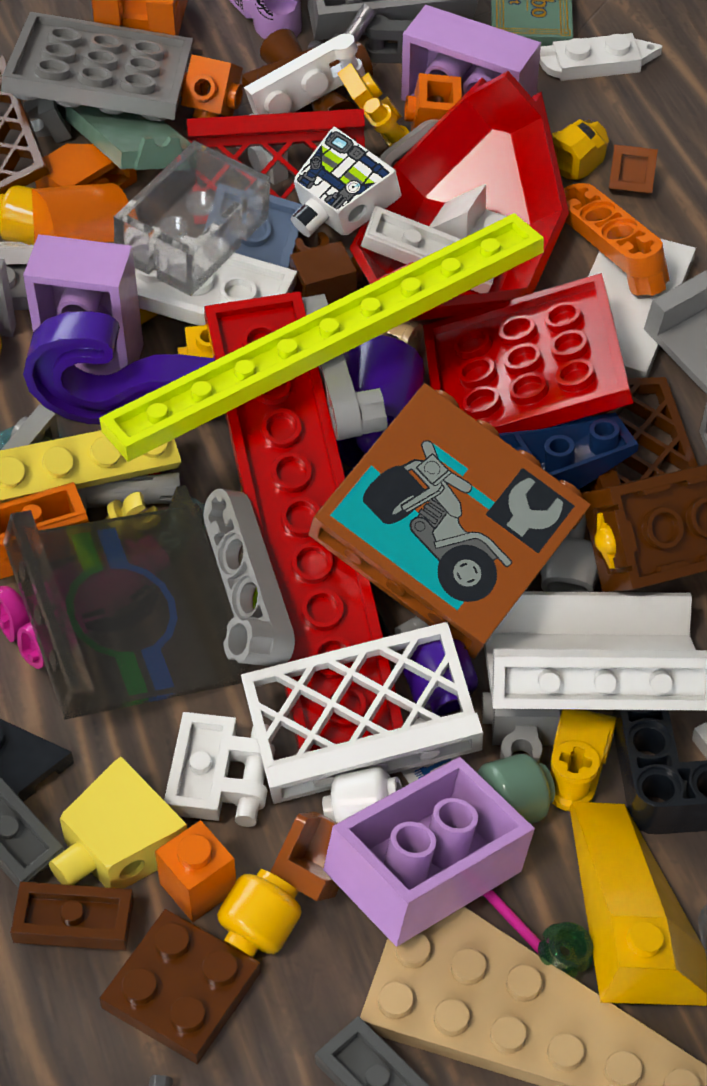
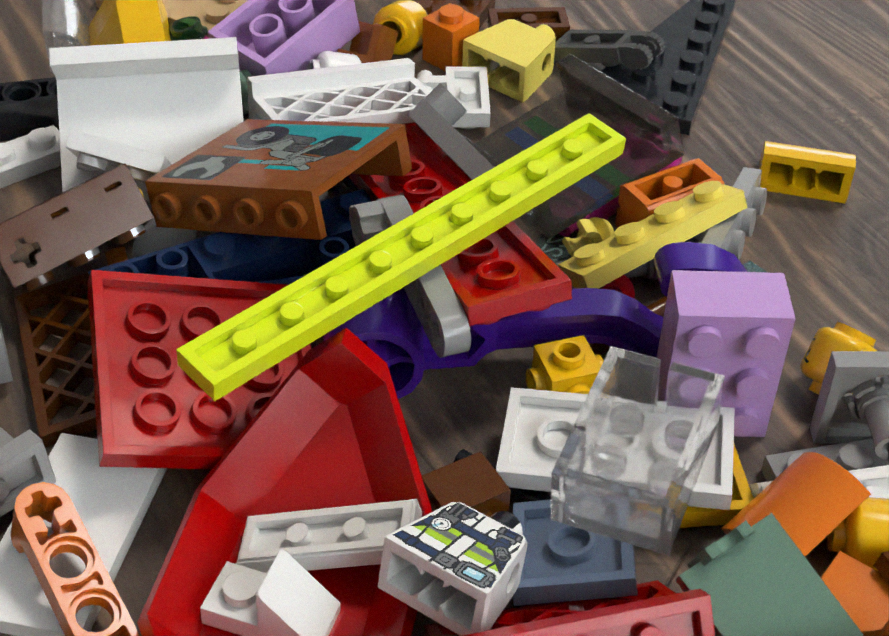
camera: 170 degrees right, 10 degrees down
none -> white plate [65,129,172,184]

